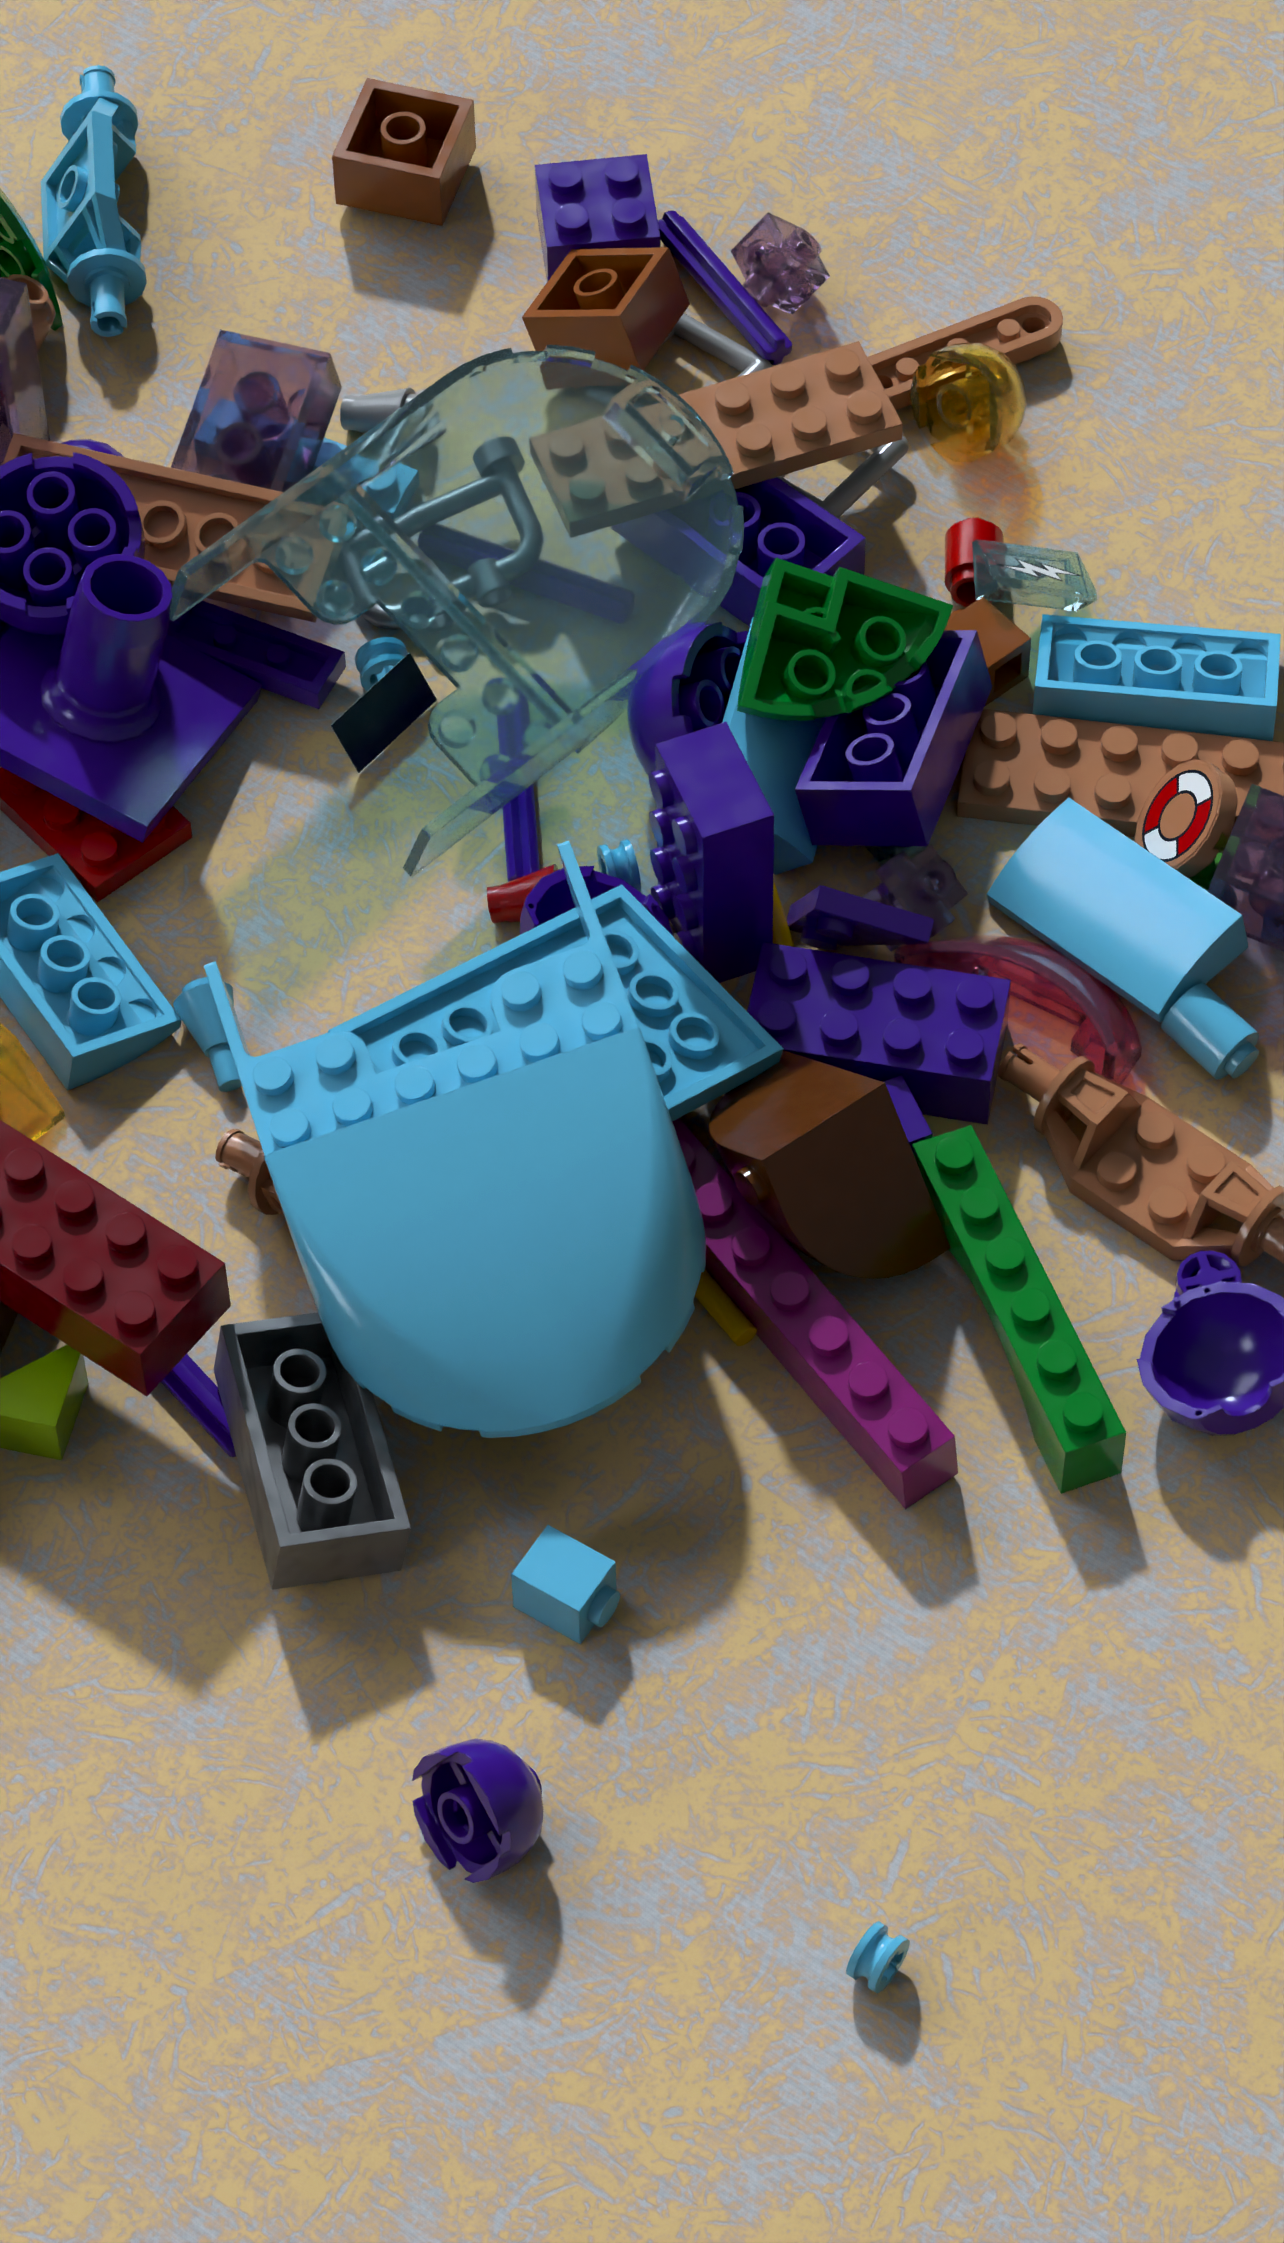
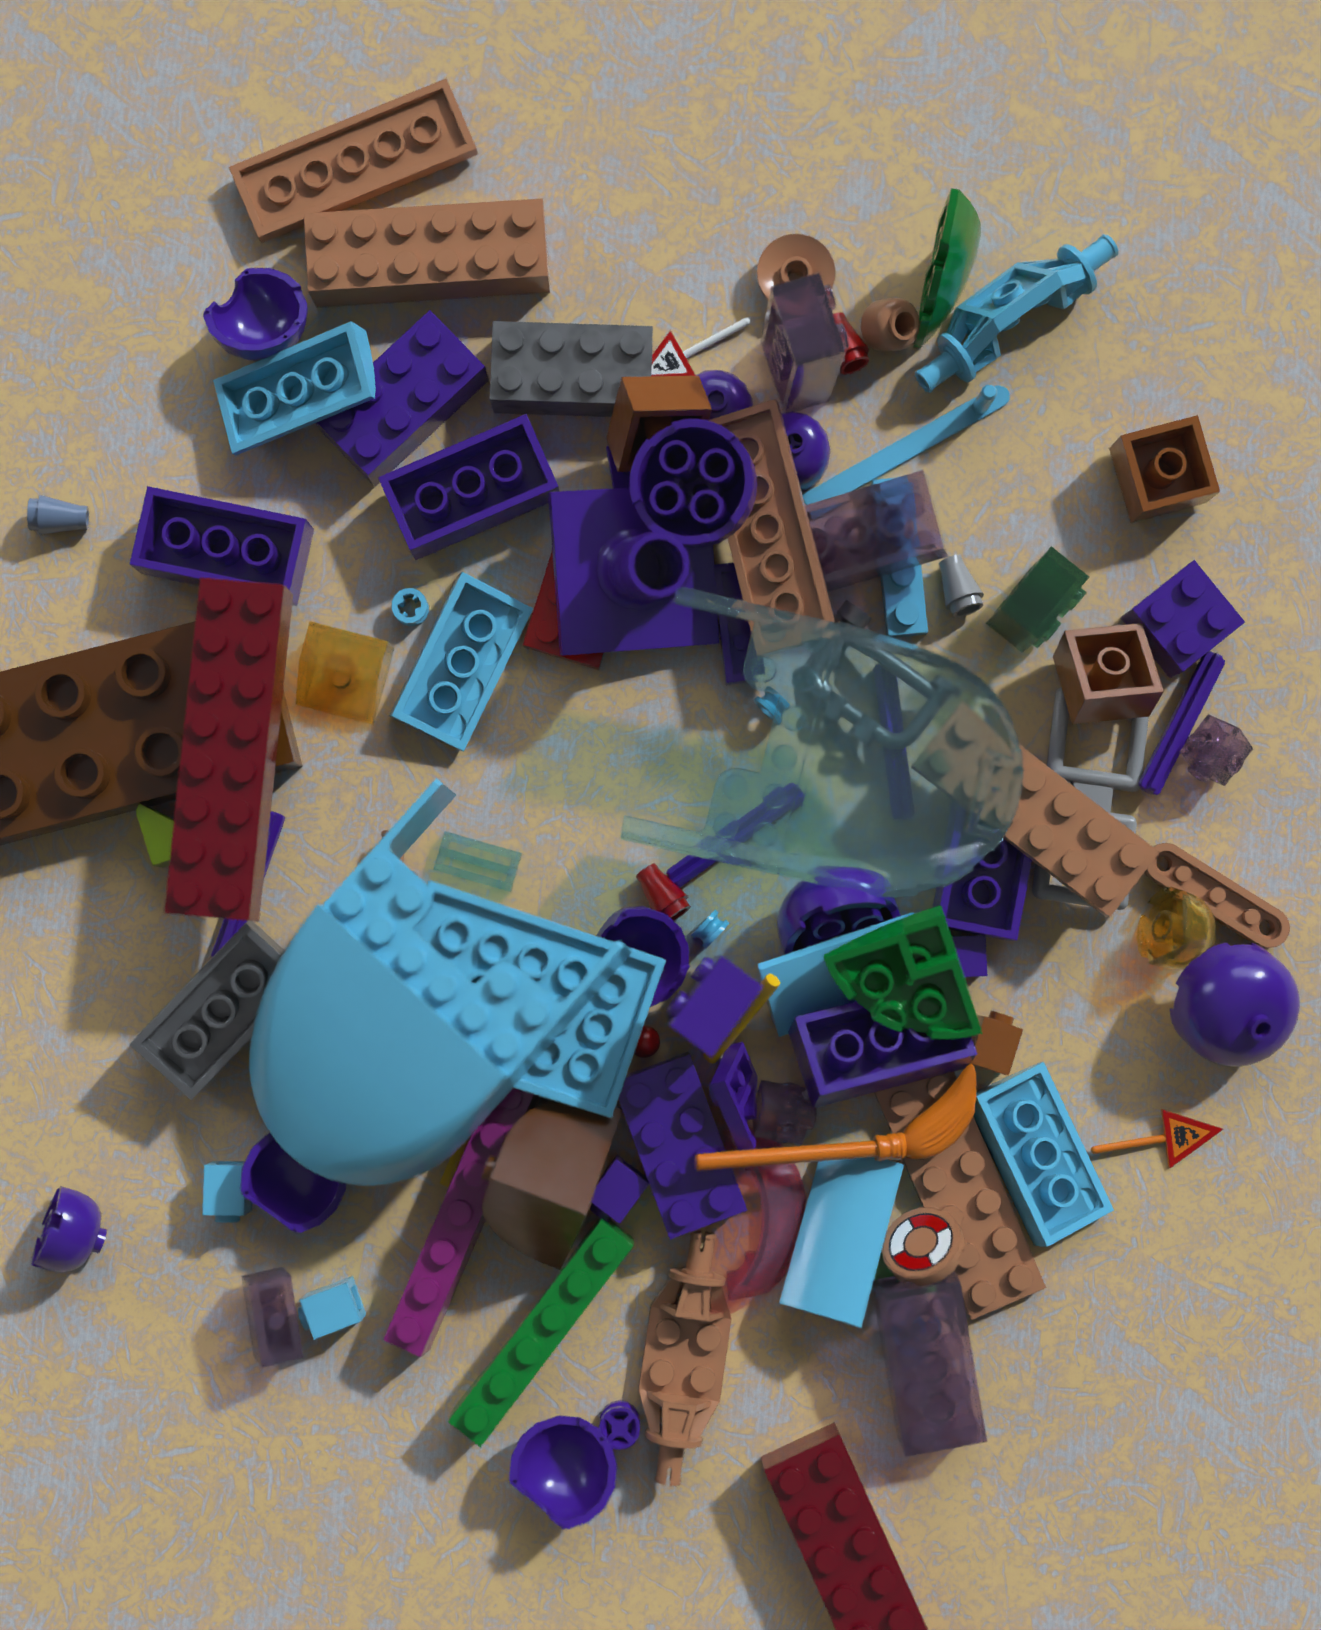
camera: 50 degrees right, 30 degrees up
medium azure cone [173,977,242,1092] -> none
black sticker [330,652,437,773] -> none
medium azure bush [846,1921,910,1994] -> none
red brick [945,518,1004,607] -> none
clear light blue slope [972,539,1097,611] -> none
medium azure brick [1161,983,1259,1080] -> none
none -> dark purple cylinder [240,1133,346,1233]
none -> clear purple brick [241,1267,303,1368]
none -> medium azure brick [298,1276,366,1339]
none -> orange piece [694,1064,976,1171]
none -> medium azure piece [802,385,1010,515]
none -> clear green brick [986,546,1089,653]
none -> piece [1091,1109,1224,1168]
none -> dark purple cylinder [1170,942,1300,1067]

